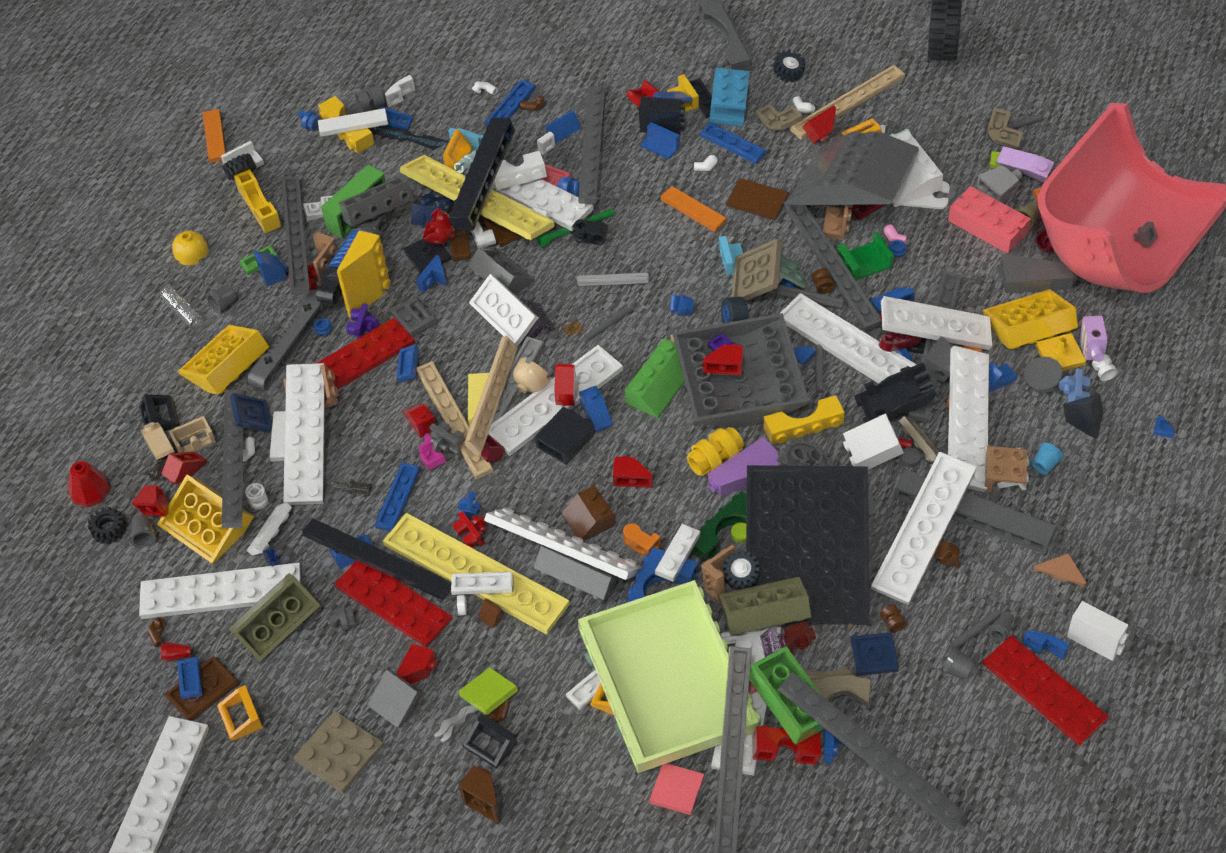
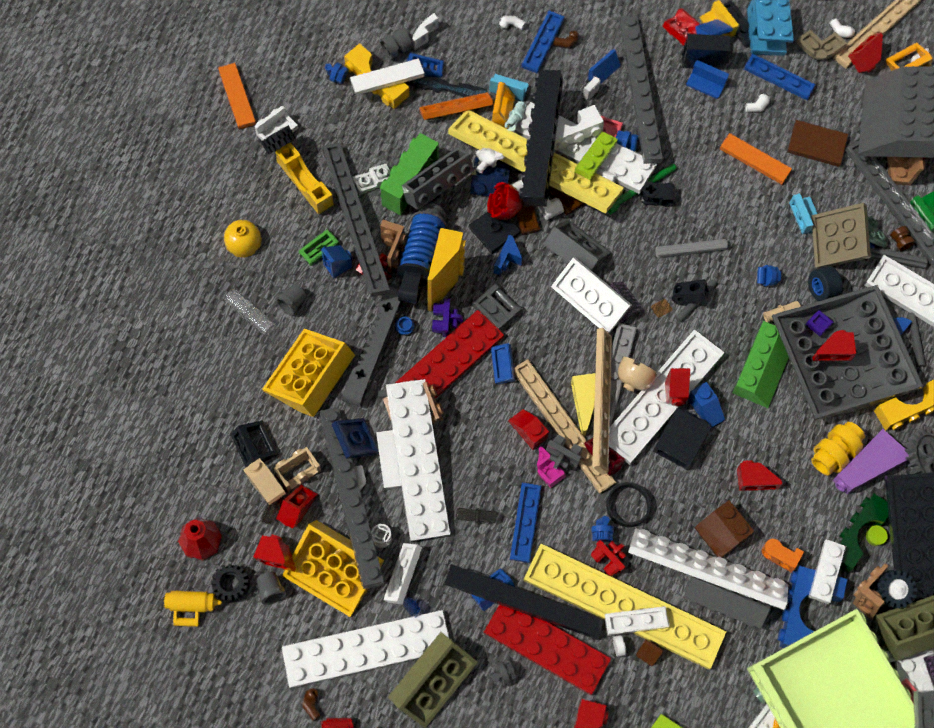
camera: 15 degrees left, 15 degrees up
none -> yellow piece [164,590,222,627]
none -> orange tile [419,92,493,120]
none -> white piece [476,148,504,173]
none -> lime plate [575,131,618,180]
none -> black tyre [606,482,651,527]
none -> black leg [672,279,711,305]

